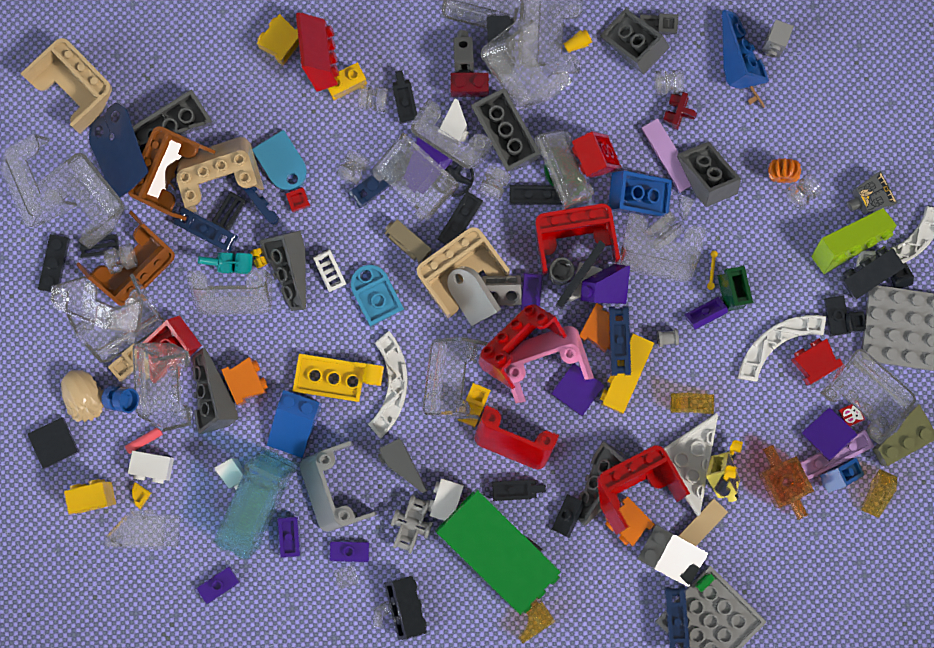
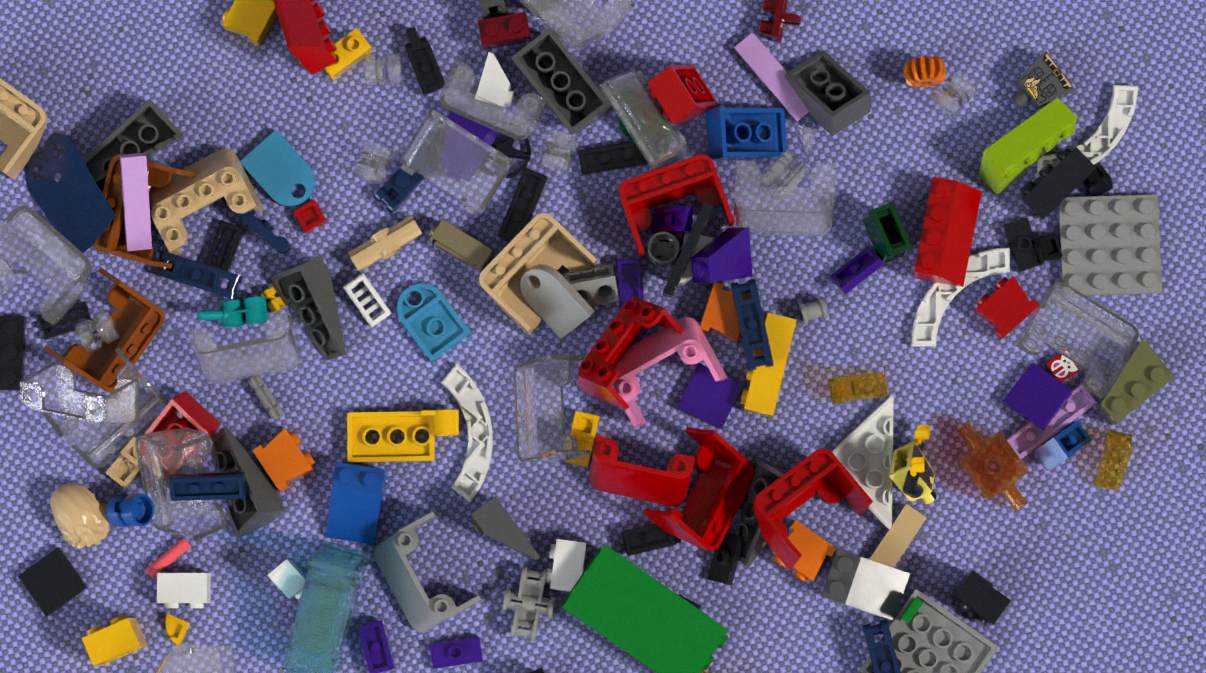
camera: 10 degrees left, 0 degrees up
yellow hinge [707,250,718,290] -> none
none -> lavender tile [120,153,152,252]
none -> dark blue tile [168,472,247,501]
none -> light grey axle [248,375,284,421]
none -> tan piece [348,216,423,272]
none -> red windscreen [643,427,754,551]
none -> dark purple plate [652,206,694,233]
none -> red slope [914,177,982,287]
none -> black brick [950,570,1011,626]

